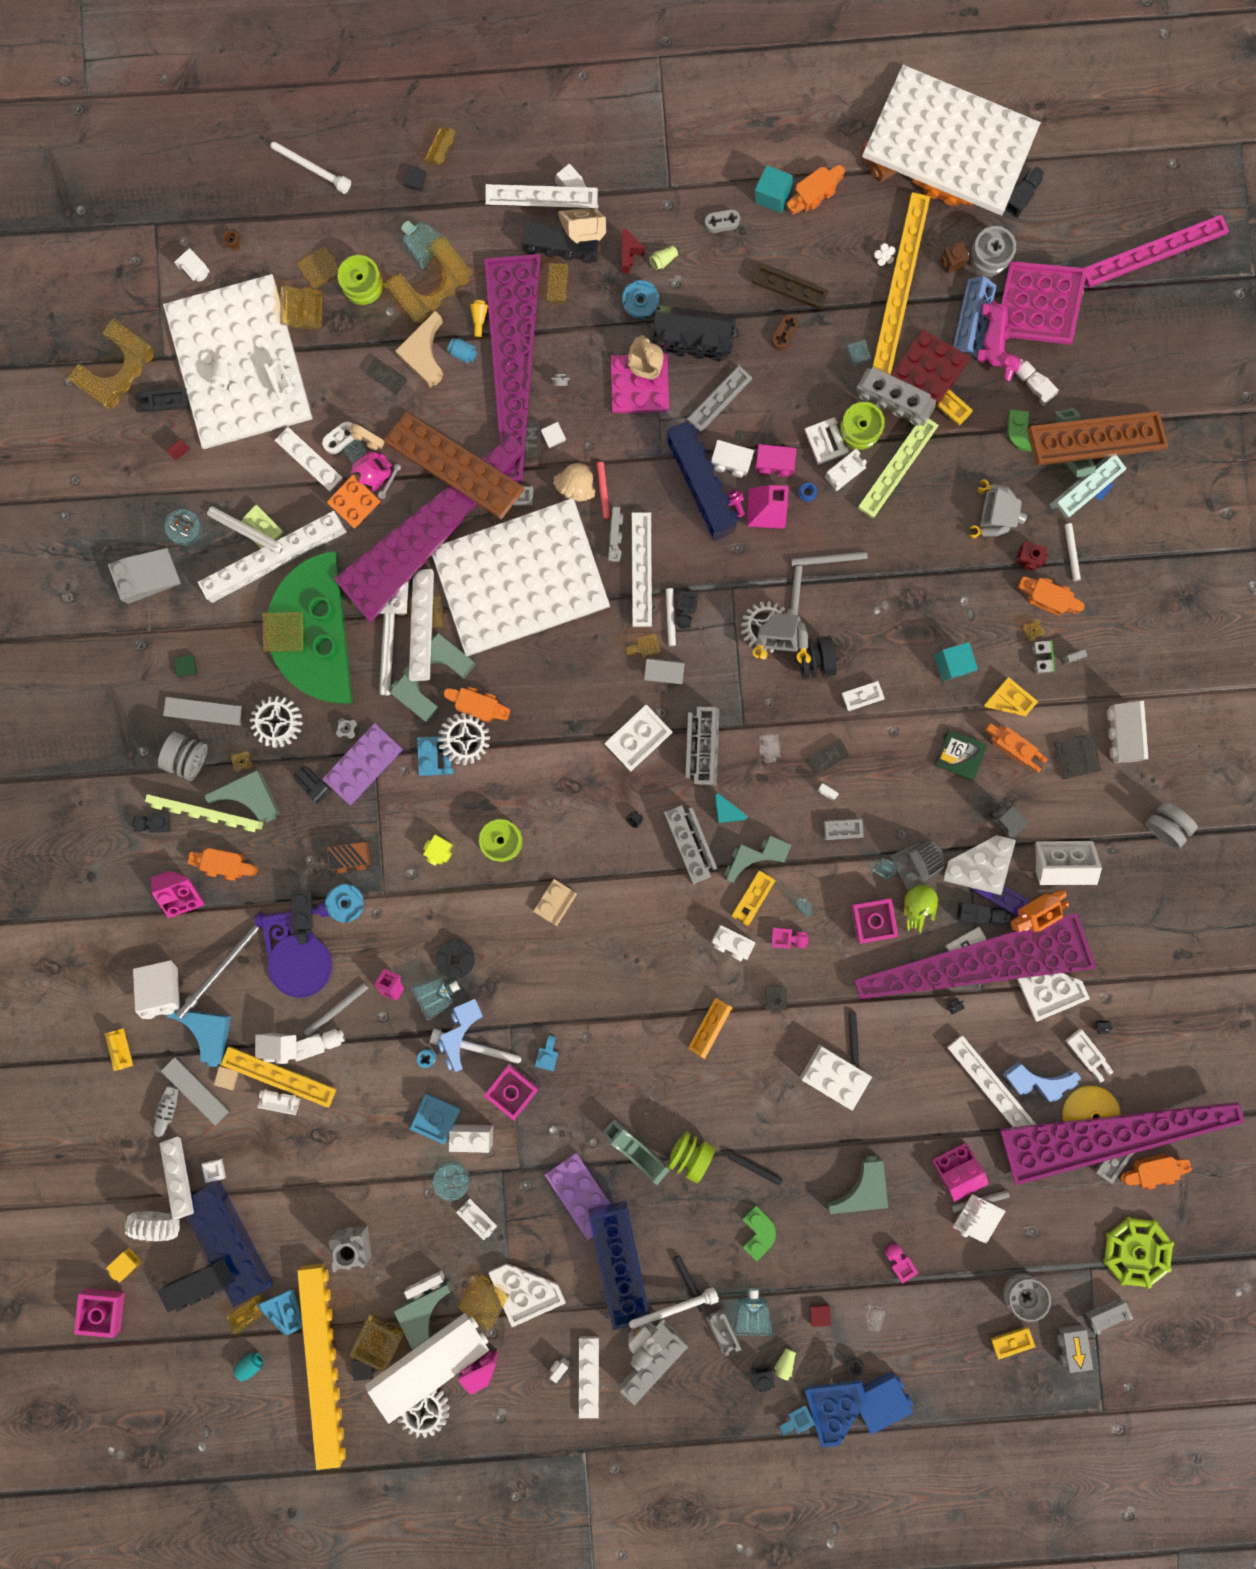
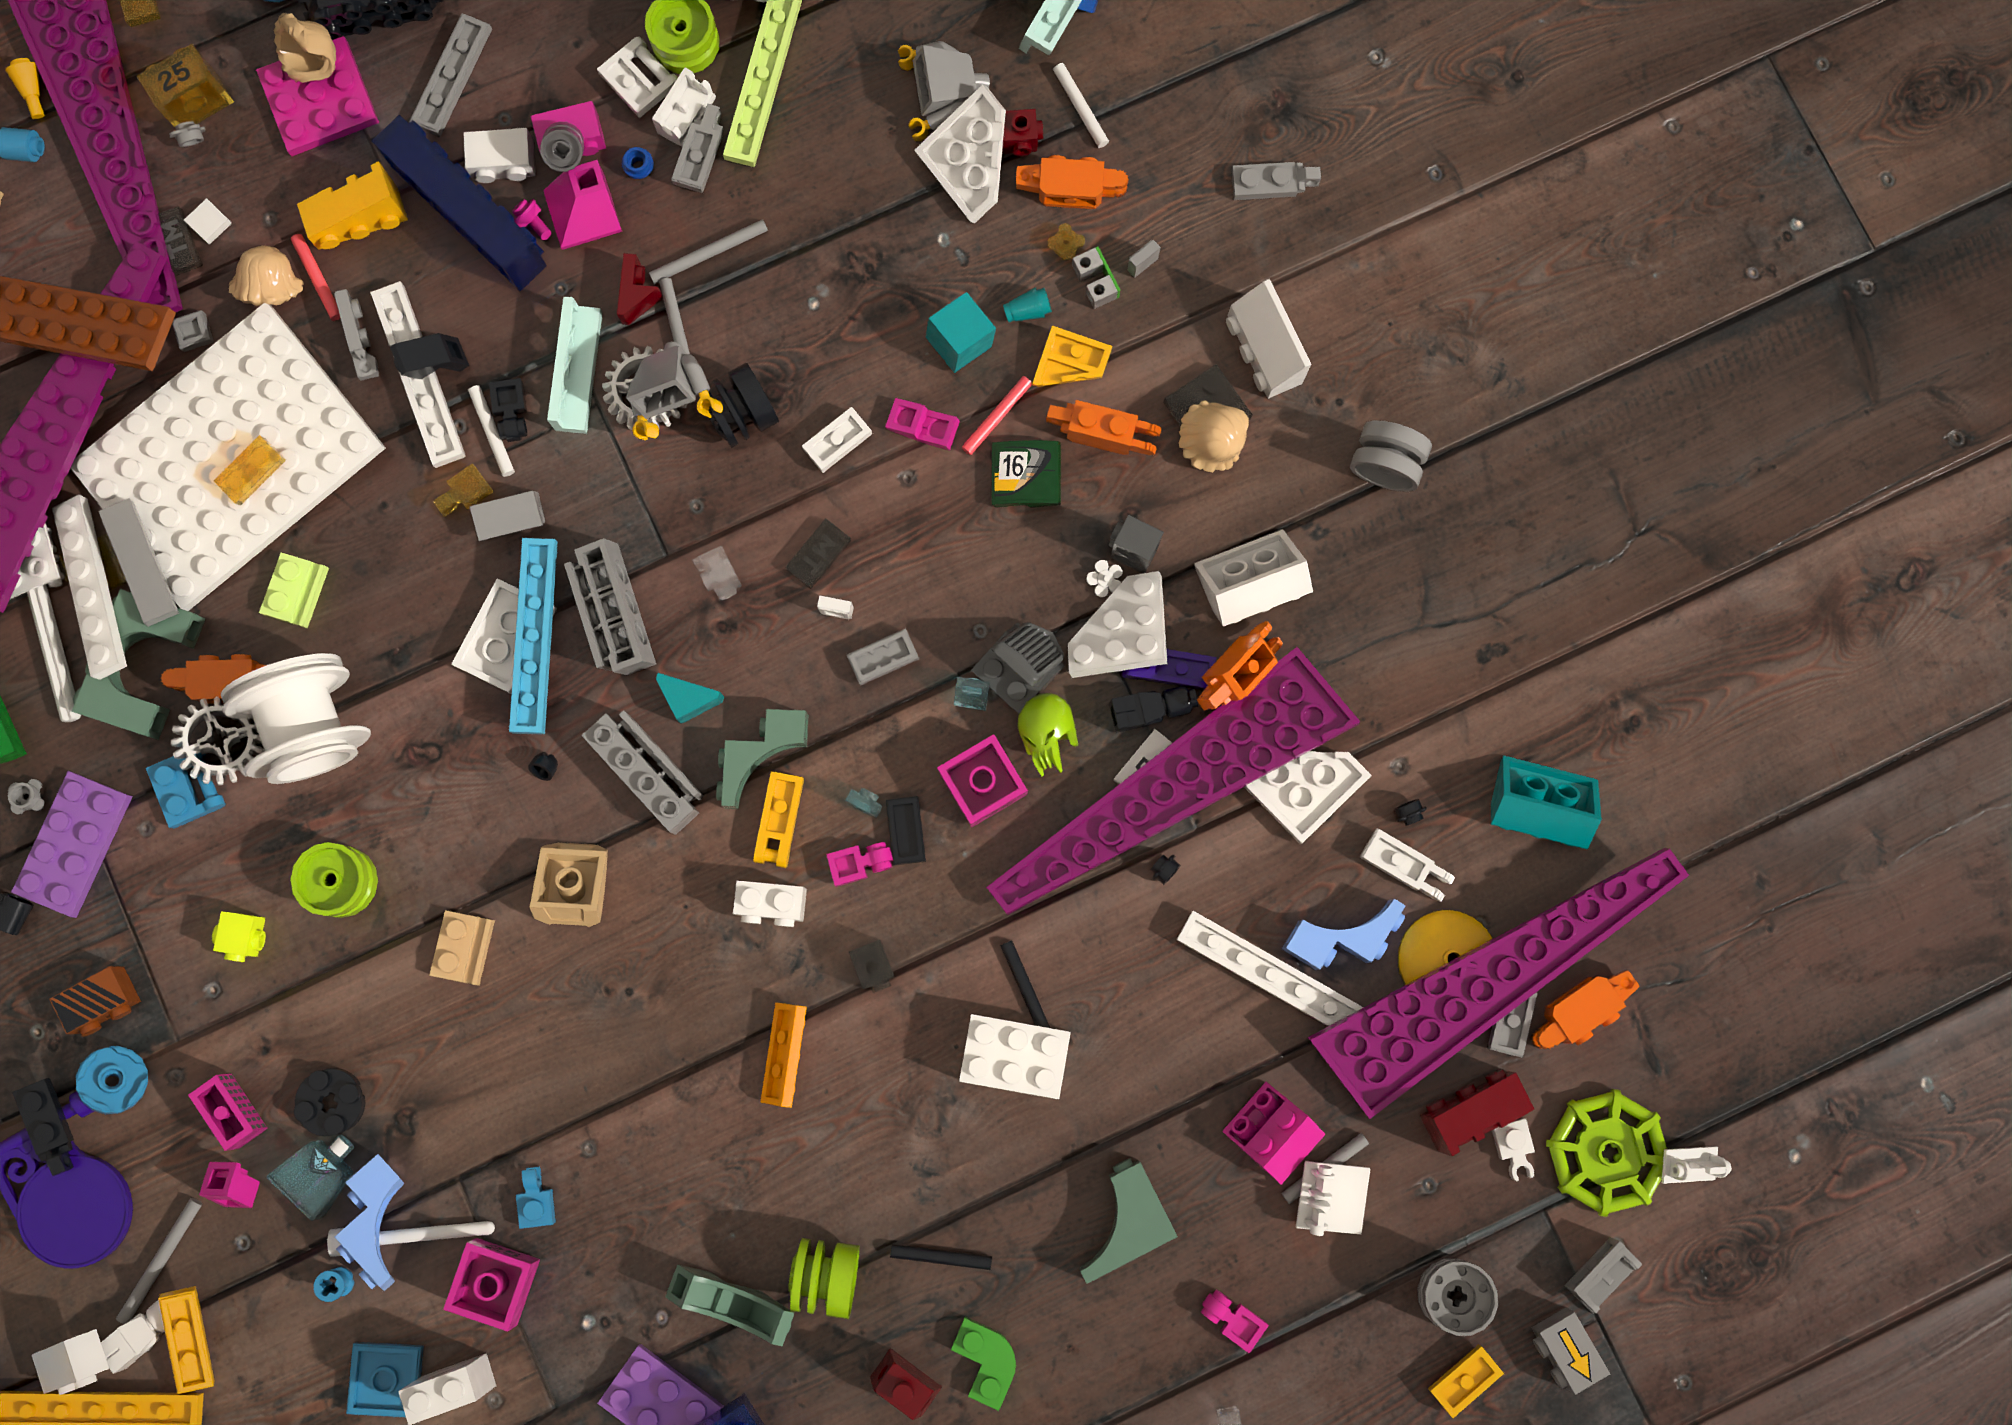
camera: 20 degrees left, 5 degrees down
none -> light grey tile [98,498,179,627]
none -> clear yellow brick [137,44,234,127]
none -> yellow tile [158,1286,215,1394]
none -> dark pink brick [188,1073,268,1151]
none -> clear yellow plate [214,435,286,506]
none -> white wheel [221,653,371,784]
none -> yellowish green plate [259,552,329,628]
none -> yellow wedge [297,161,408,250]
none -> black slope [390,333,469,380]
none -> medium azure plate [509,538,558,734]
none -> tan slope [530,842,608,927]
none -> flat silver wheel [540,122,584,172]
none -> light aqua fence [547,297,603,434]
none -> dark red slope [617,253,663,325]
none -> light grey hinge [671,103,724,193]
none -> dark red torso [870,1348,942,1420]
none -> dark pink slope [885,398,960,451]
none -> black tile [886,796,926,866]
none -> white plate [915,84,1006,223]
none -> coral bar [962,376,1032,455]
none -> teal cone [1003,287,1052,323]
none -> white plant [1086,560,1123,597]
none -> tan hair [1179,400,1249,473]
none -> light grey hinge [1231,162,1321,200]
none -> dark red wedge [1420,1069,1535,1156]
none -> teal slope [1491,755,1602,849]
none -> white plate [1492,1118,1535,1181]
none -> white hinge [1661,1146,1732,1184]

